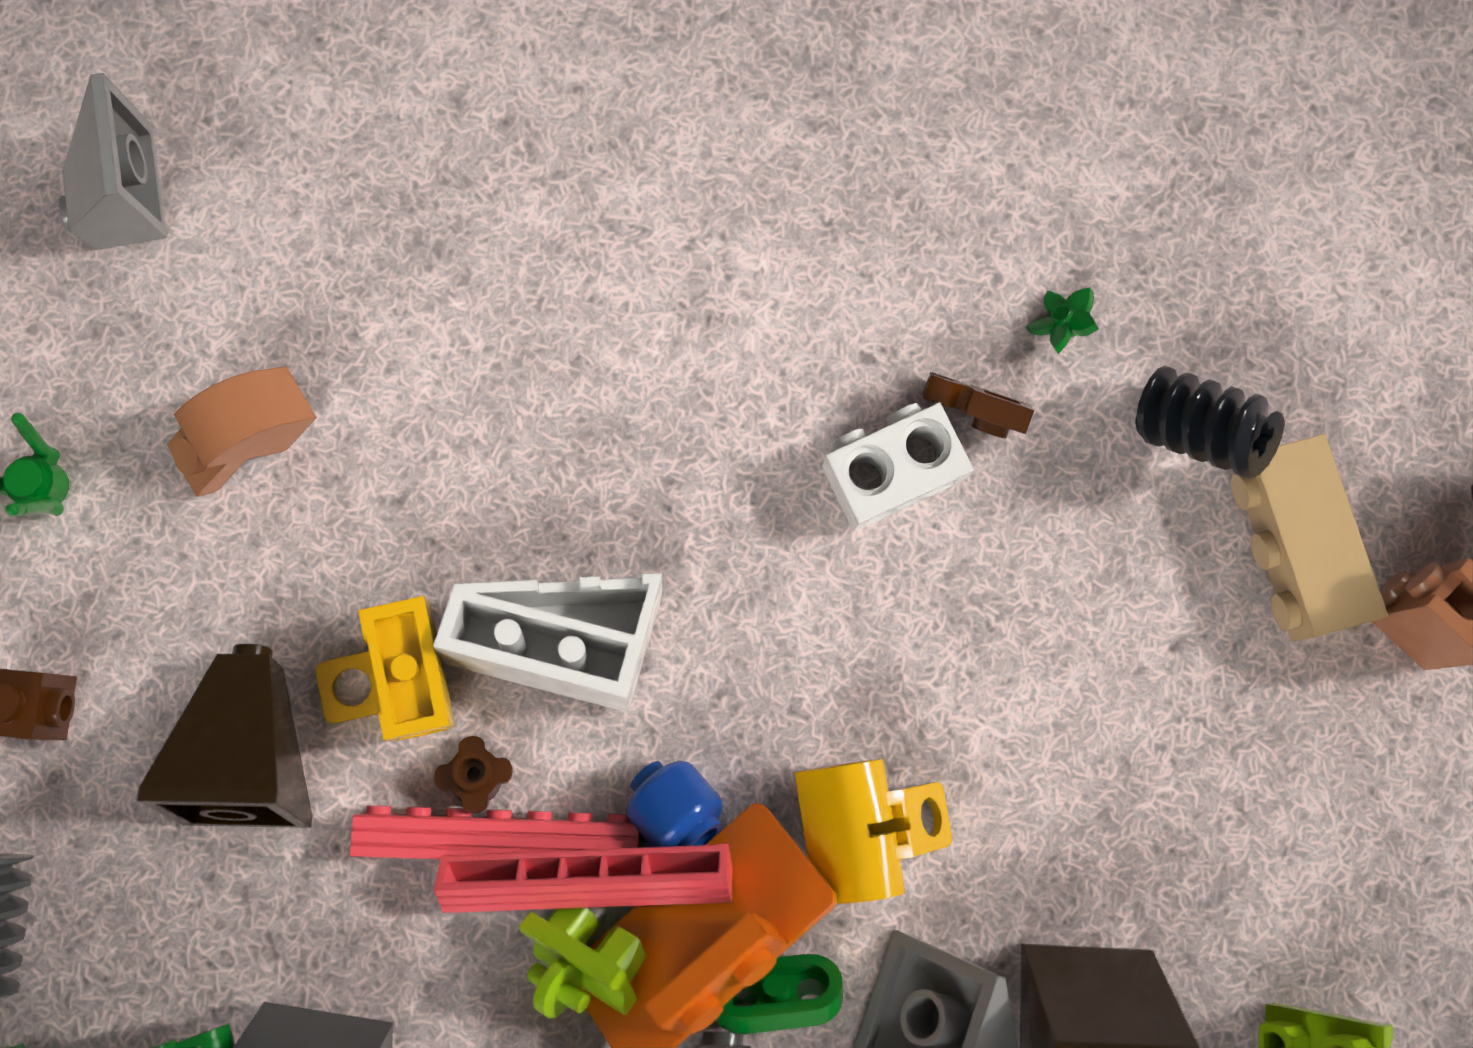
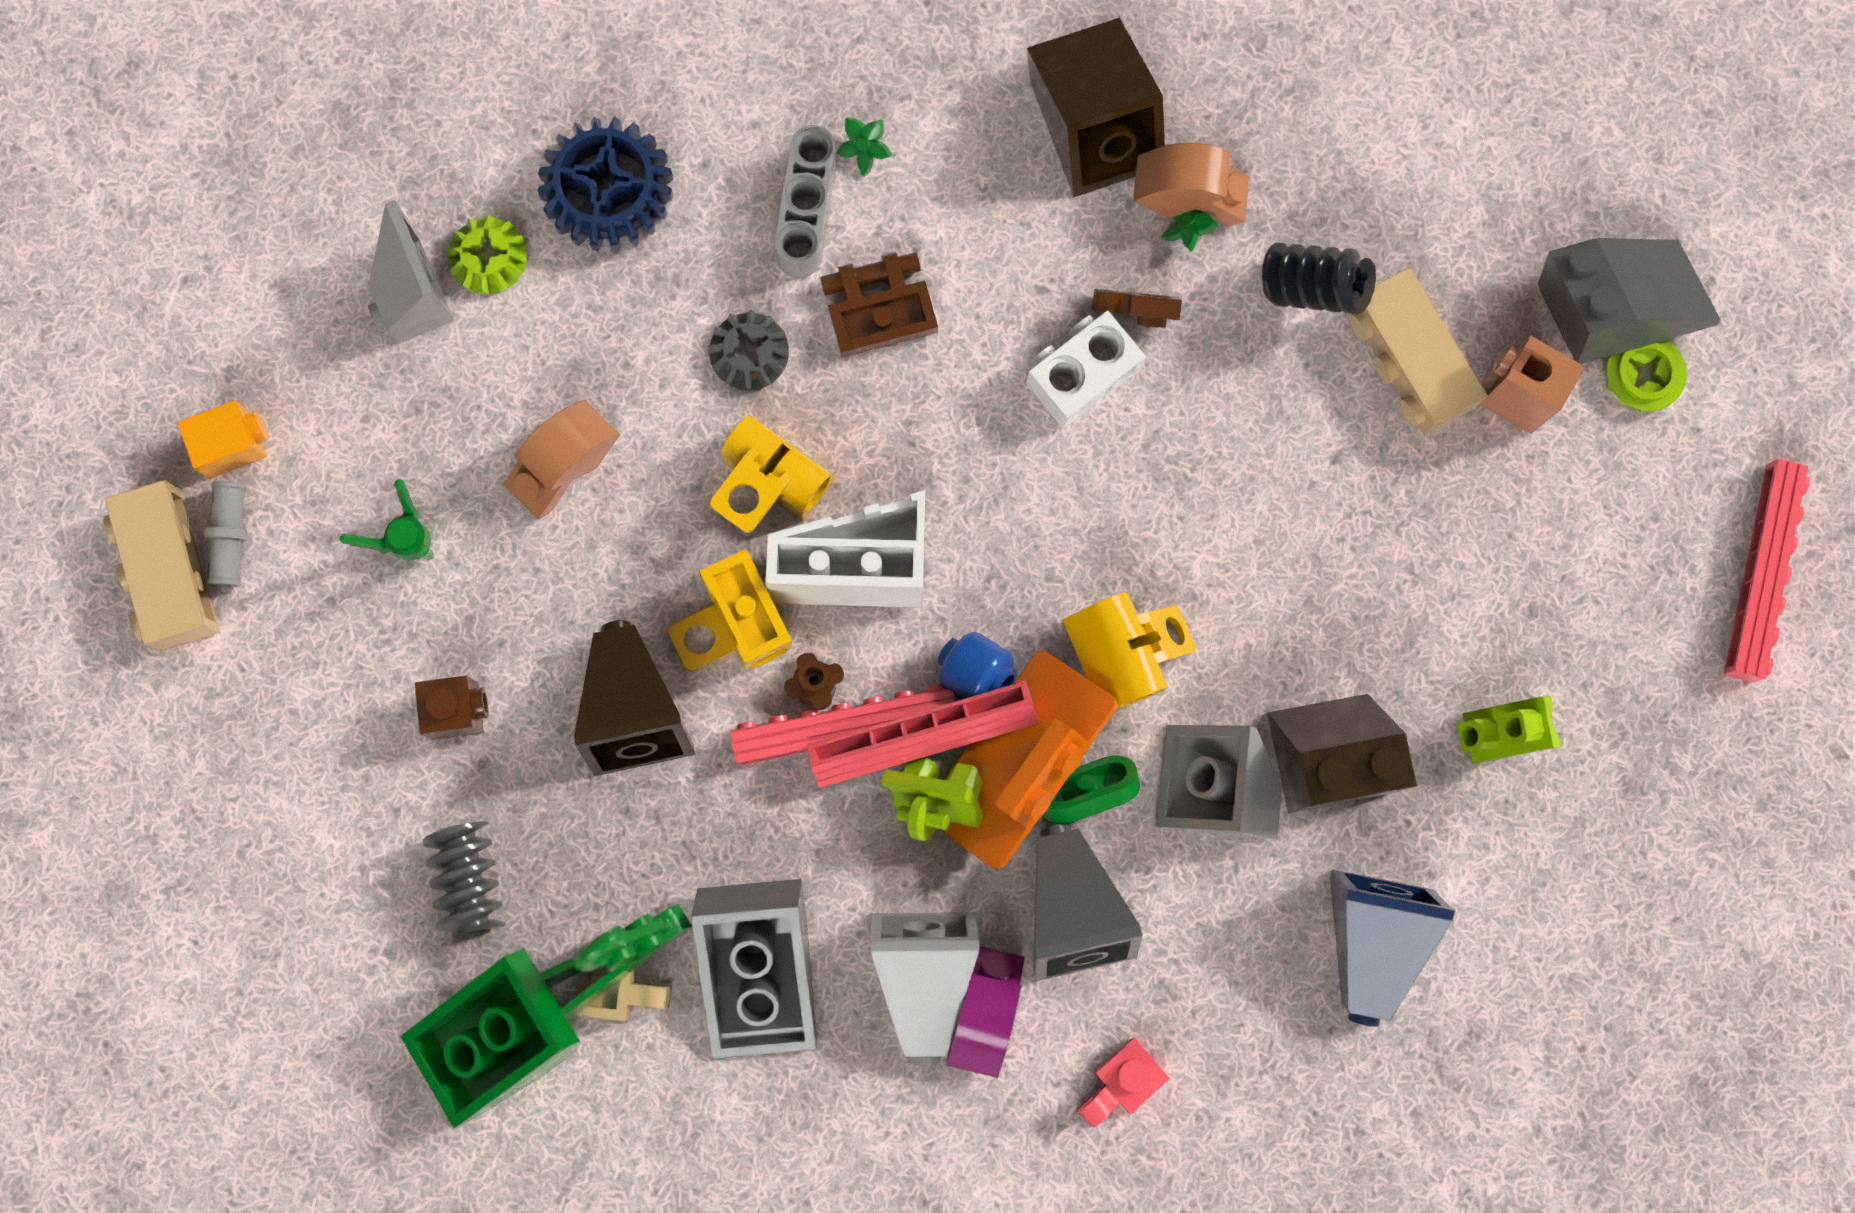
camera: 15 degrees left, 0 degrees up
none -> lime gear [446,214,528,295]
none -> dark blue gear [538,116,674,252]
none -> dark grey gear [708,309,789,390]
none -> yellow piece [710,415,834,533]
none -> light grey beam [775,125,837,278]
none -> reddish brown plate [820,252,938,358]
none -> green plant [836,117,893,177]
none -> dark brown slope [1027,17,1165,197]
none -> nougat brick [1133,143,1249,227]

